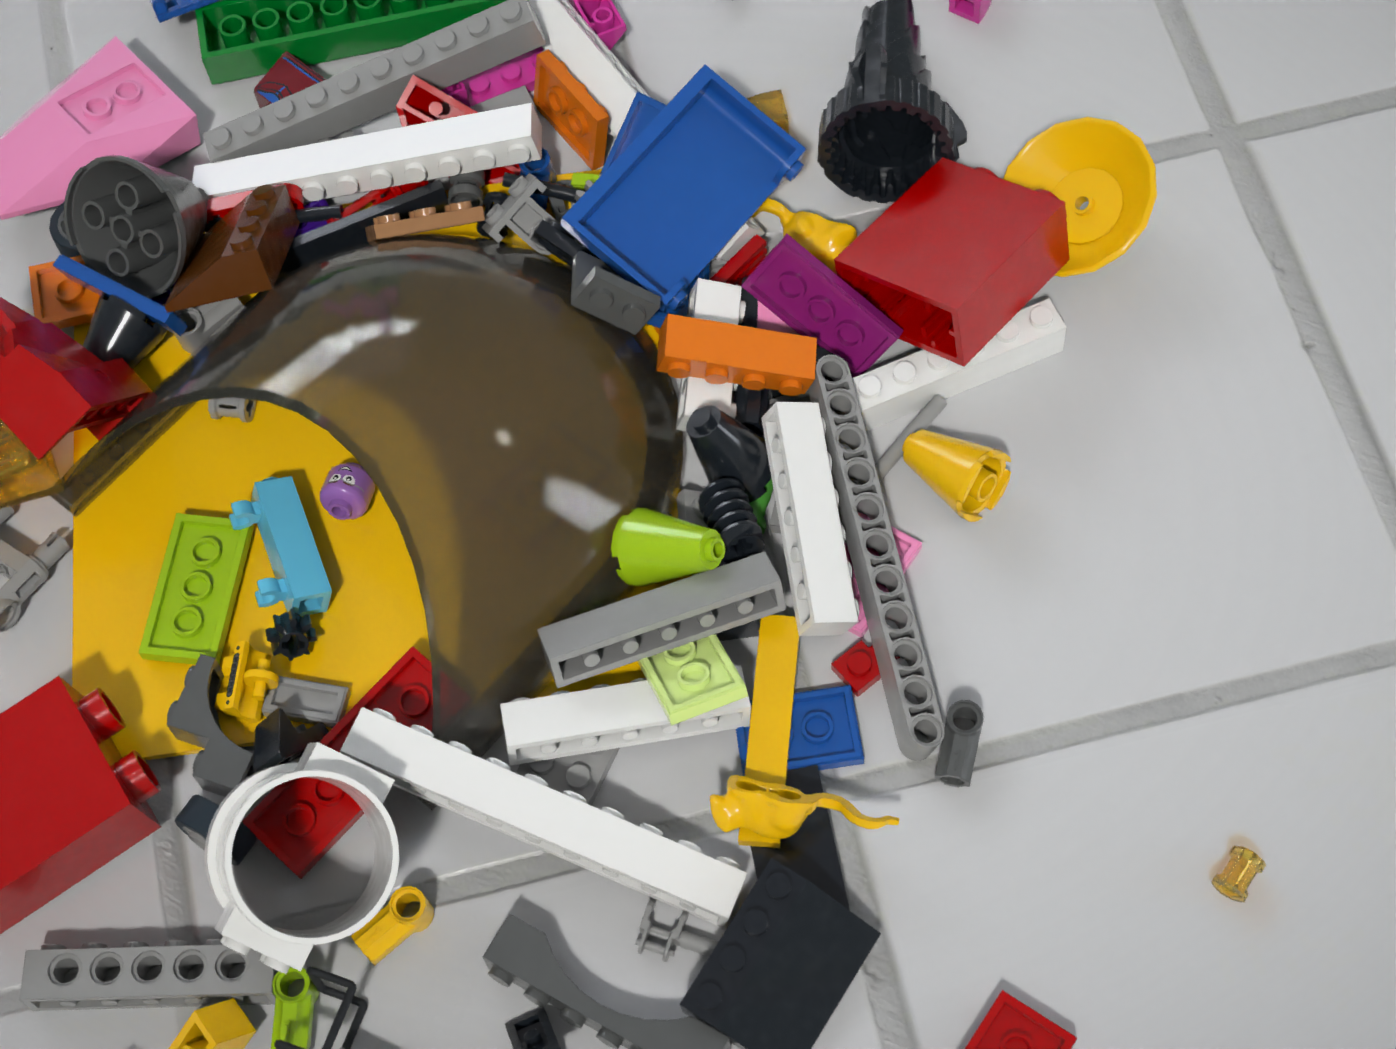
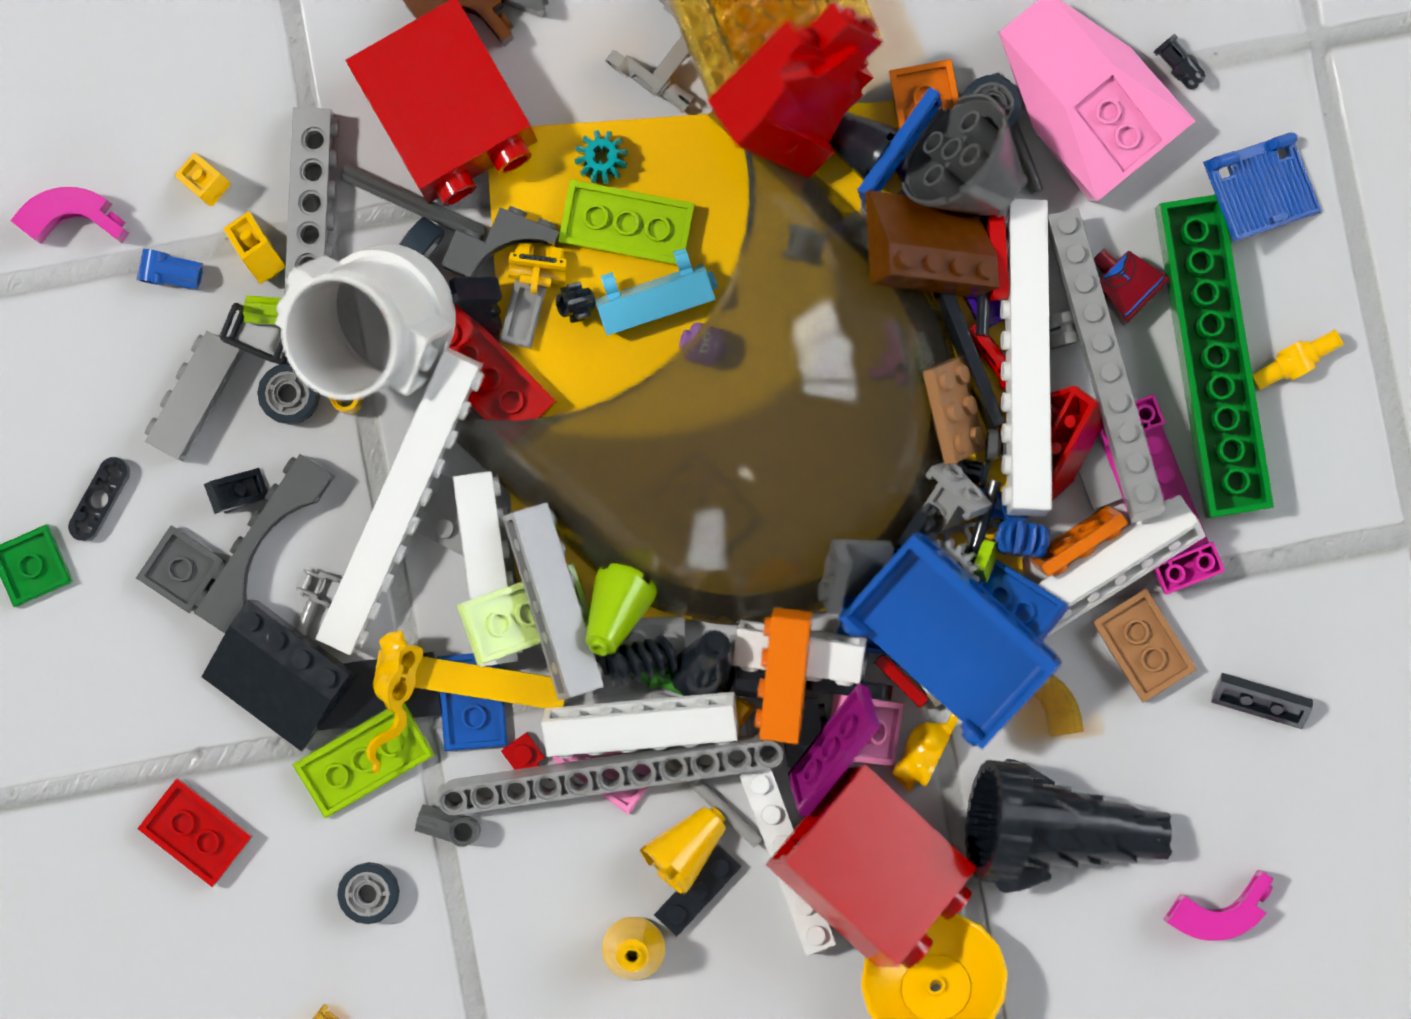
camera: 85 degrees right, 25 degrees up
none -> wheel [257,363,320,425]
none -> lime tile [292,703,435,819]
none -> wheel [337,862,400,924]
none -> dark grey axle [340,164,487,241]
none -> teal gear [575,130,628,184]
none -> yellow cone [602,917,665,980]
none -> black plate [654,844,742,937]
none -> blue gear [995,520,1050,559]
none -> medium nougat plate [1092,588,1197,703]
none -> black piece [1153,34,1206,90]

